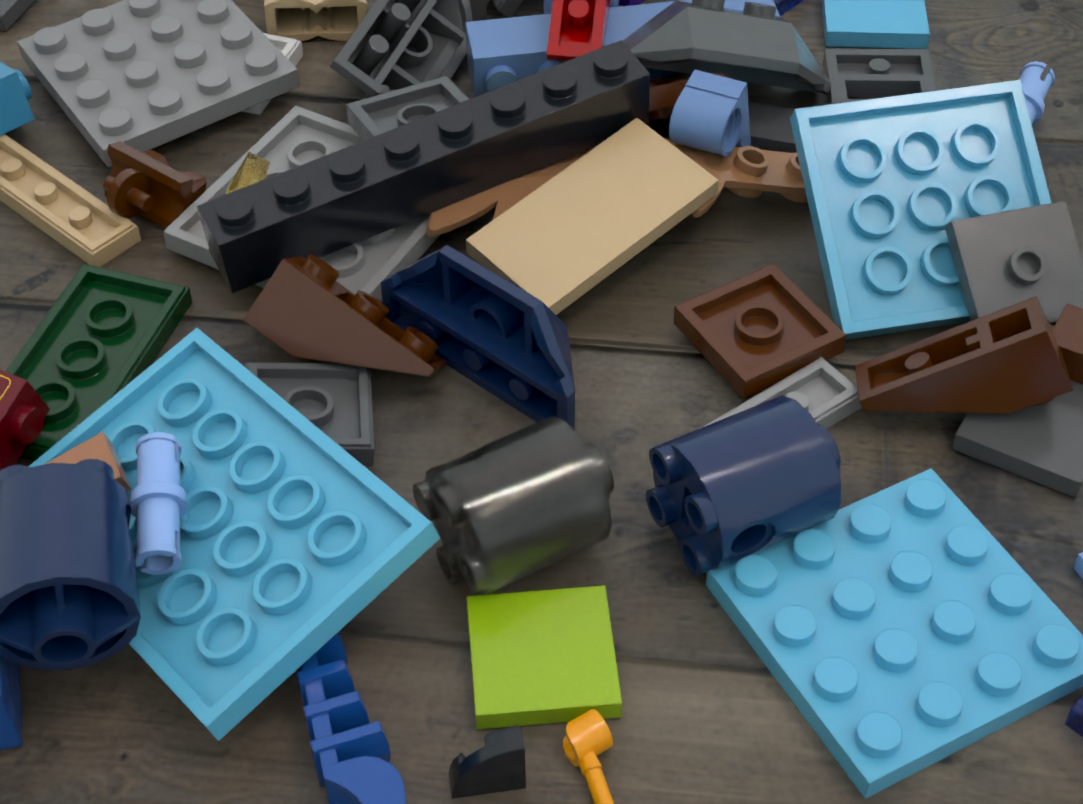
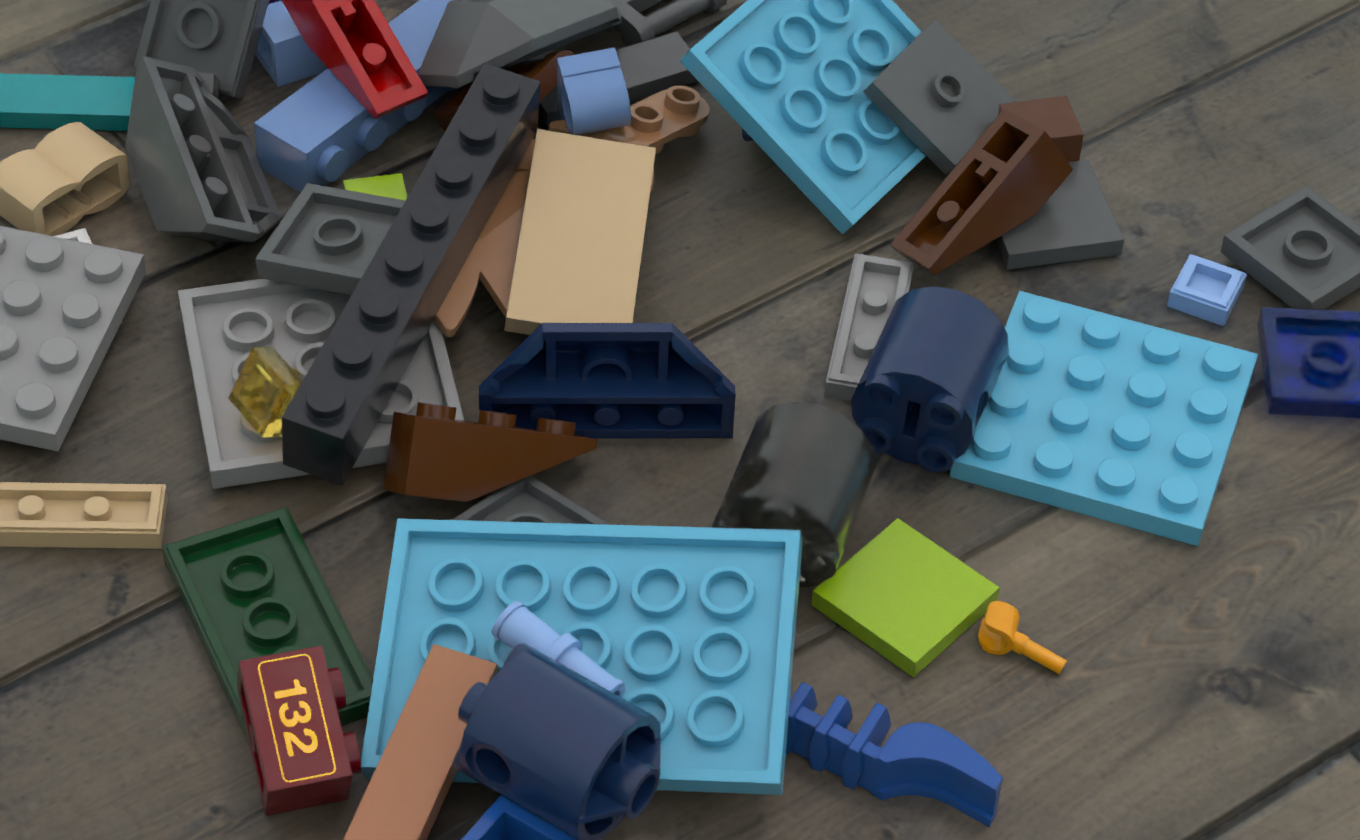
camera: 45 degrees left, 0 degrees up
reddish brown hips [103,141,207,229] -> none
black tile [449,725,526,799] -> none
reddish brown plate [674,263,846,399] -> none

